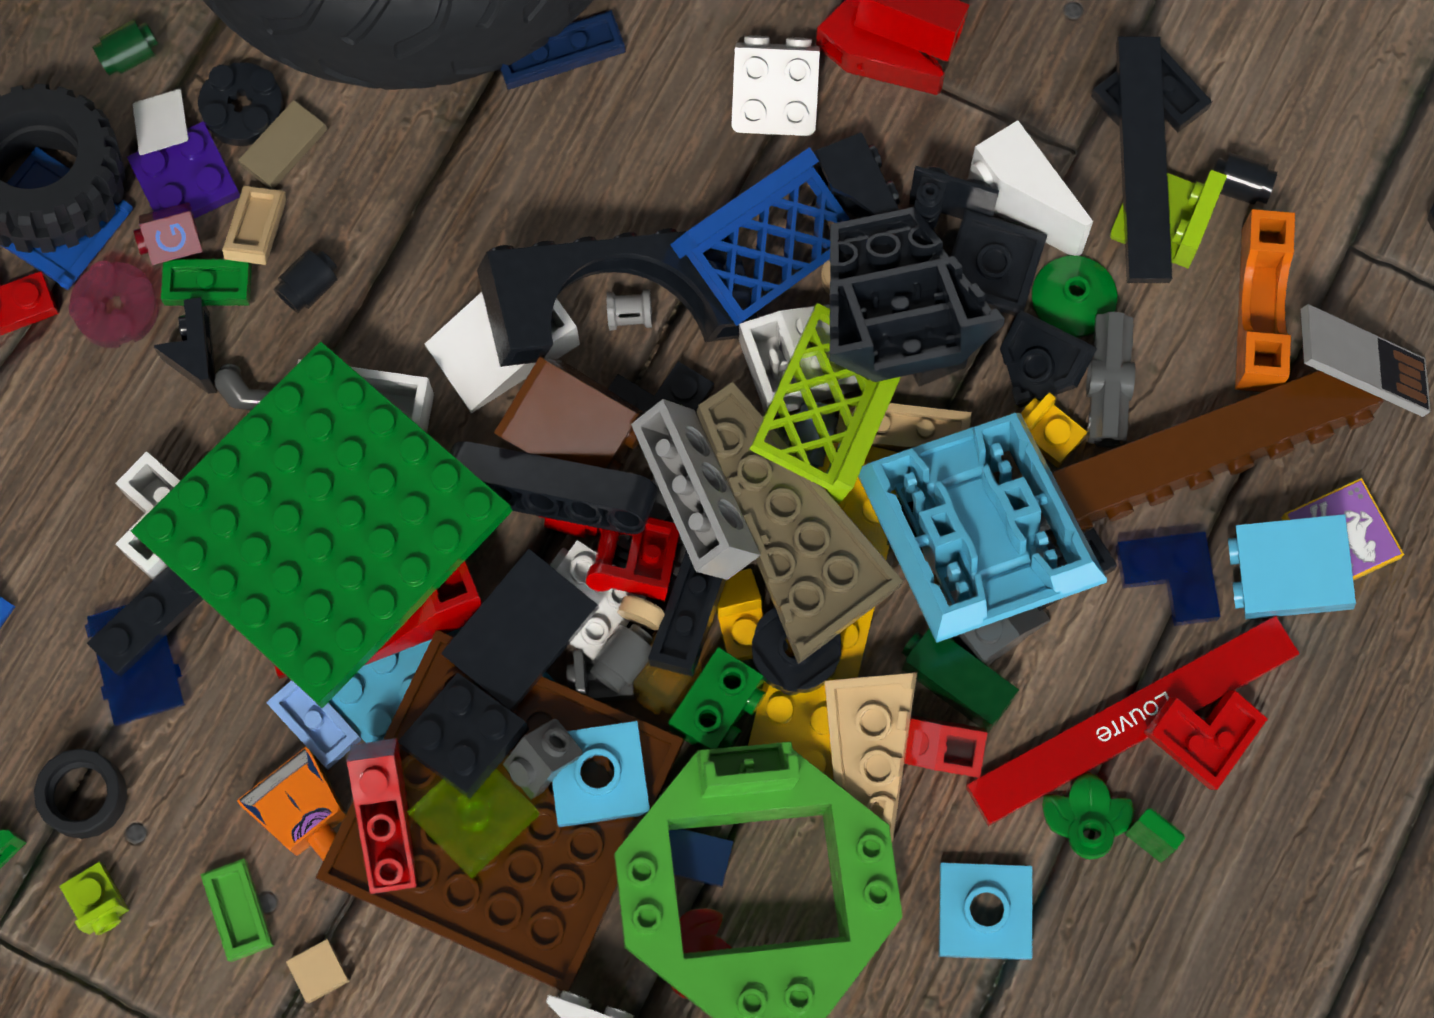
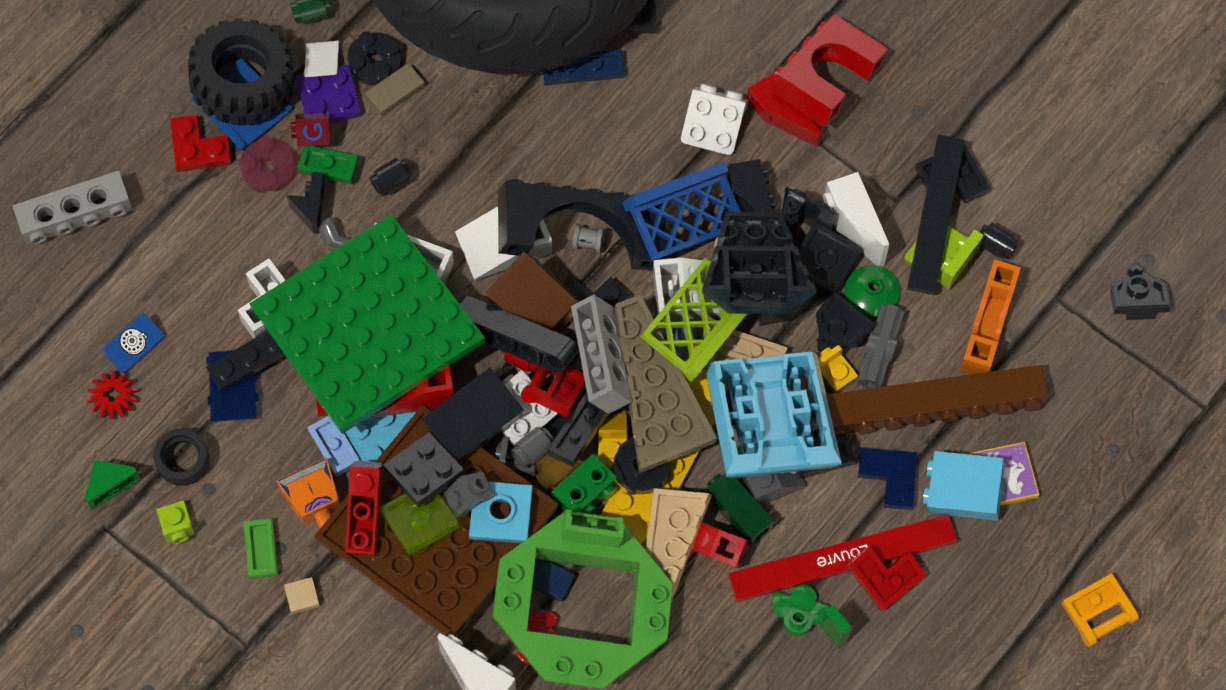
camera: 10 degrees right, 5 degrees down
tan tile [222,186,286,265] -> none
tan tile [617,595,665,630] -> none
medium azure piece [938,863,1032,960] -> none
light grey piece [1300,304,1431,417] -> none

